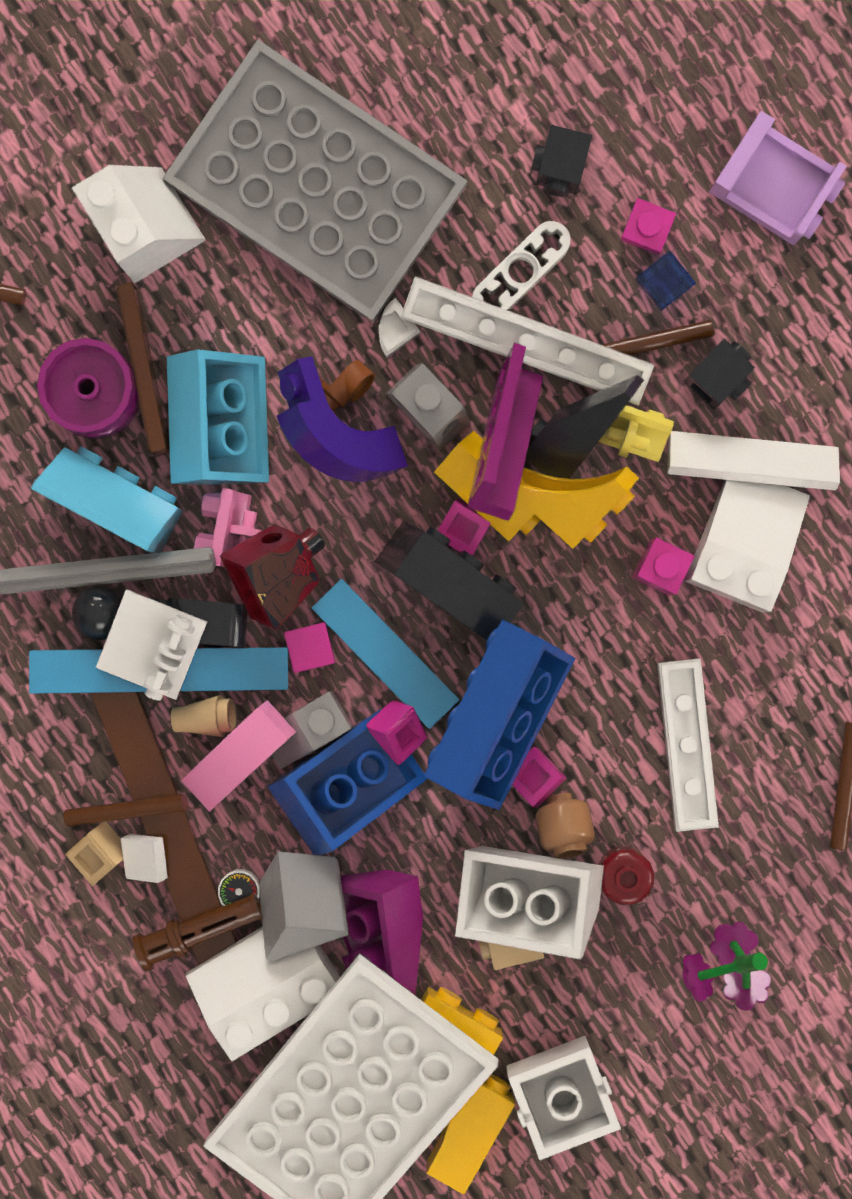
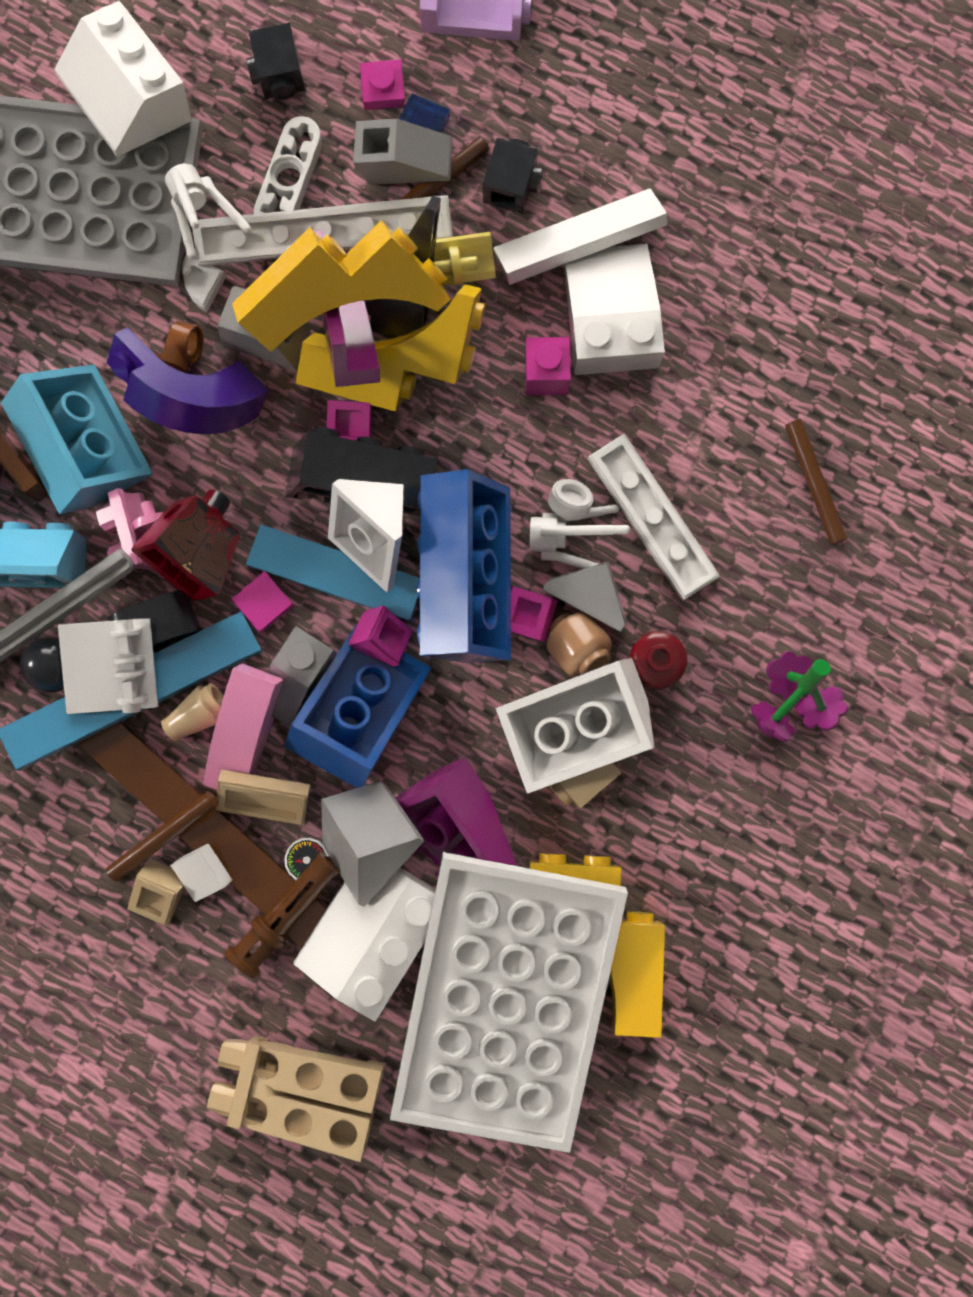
camera: 20 degrees left, 5 degrees down
white brick [506,1036,621,1160] -> none
none -> white slope [55,1,192,157]
none -> white plant [165,164,251,259]
none -> tan hips [206,1035,386,1162]
none -> tan tile [216,769,310,825]
none -> yellow arch [232,220,451,352]
none -> white slope [328,479,403,593]
none -> light grey slope [353,119,453,185]
none -> white plant [530,504,630,569]
none -> light grey slope [543,561,626,632]
none -> white tile [548,479,594,520]

